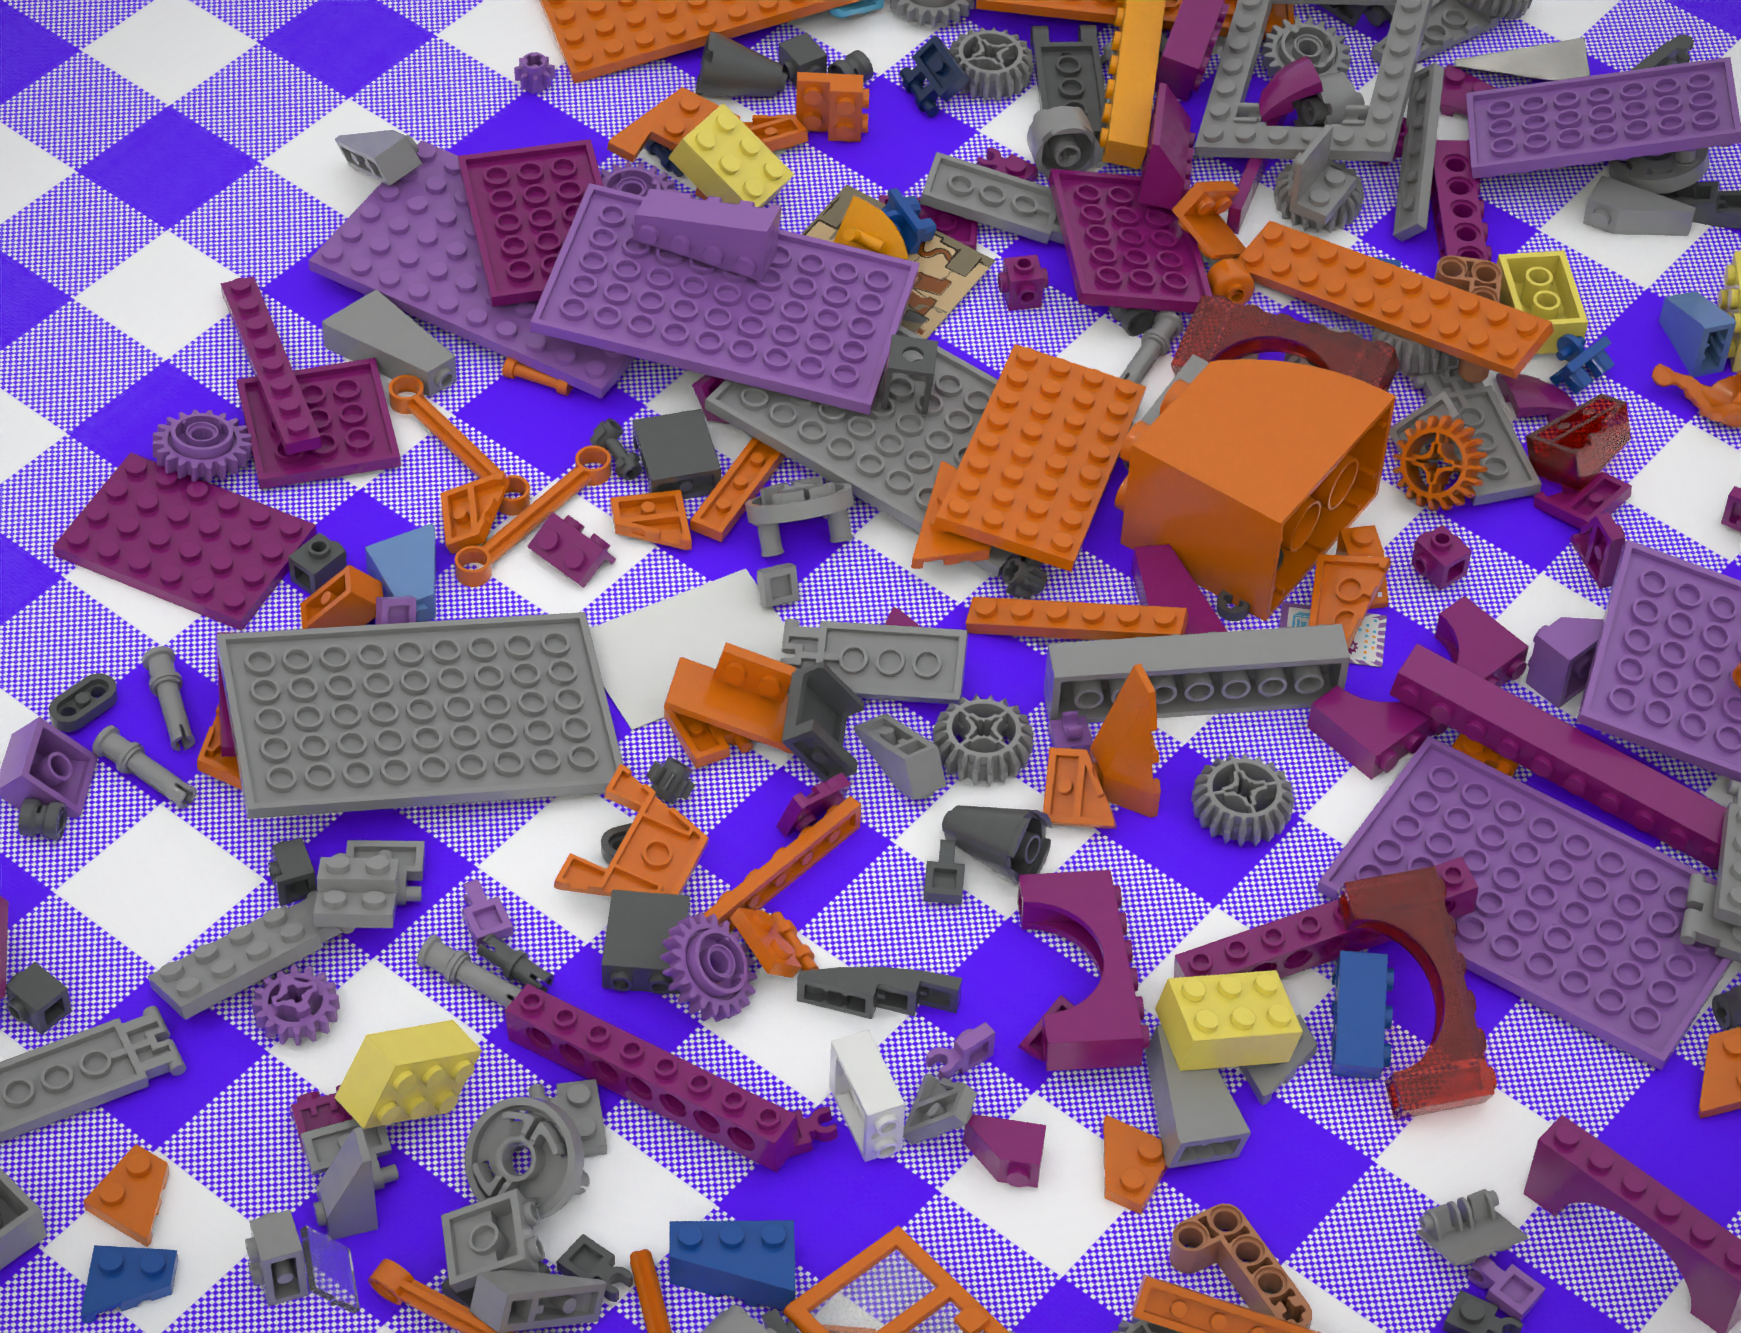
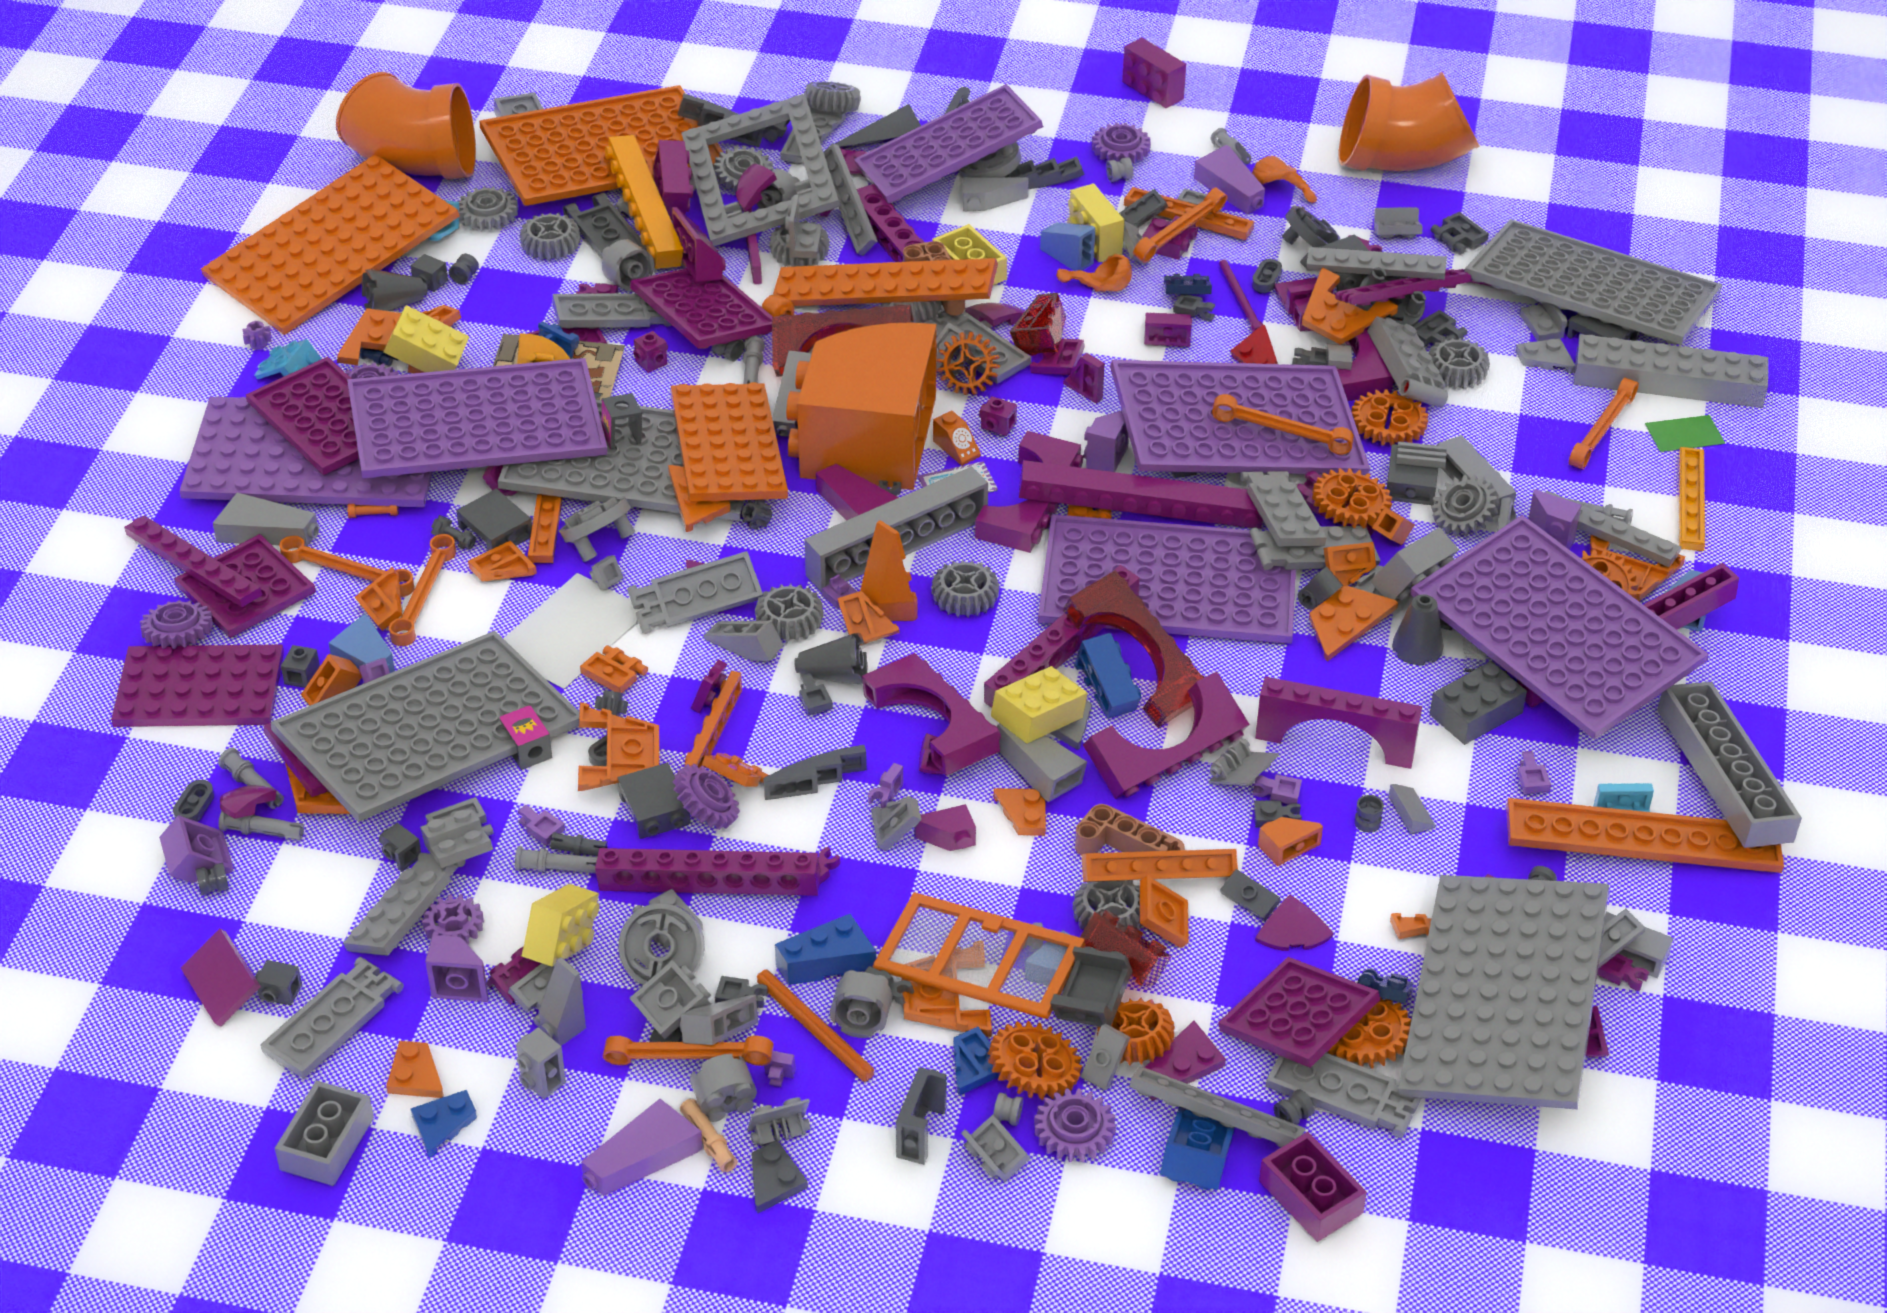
camera: 25 degrees left, 5 degrees down
clear piece [300,1226,360,1314] -> none
light grey slope [334,130,422,186] -> none
magenta bracket [527,512,616,588] -> none
medium lavender wedge [633,188,782,282] -> none
orange bracket [664,642,796,755] -> none
dark grey panel [782,662,865,782] -> none
orange plate [796,72,870,142] -> none
white window [829,1029,905,1162] -> none
dark blue plate [899,35,970,117] -> none
orange plate [965,597,1189,640] -> none
orange bracket [1172,181,1246,260] -> none
orange wing [1309,554,1391,649] -> none
blue hips [1549,334,1615,395] -> none
none -> magenta brick [220,785,277,819]
none -> medium azure bracket [254,339,322,379]
none -> medium lavender slope [425,935,489,1002]
none -> piece [500,706,552,770]
none -> magenta arch [1083,671,1250,799]

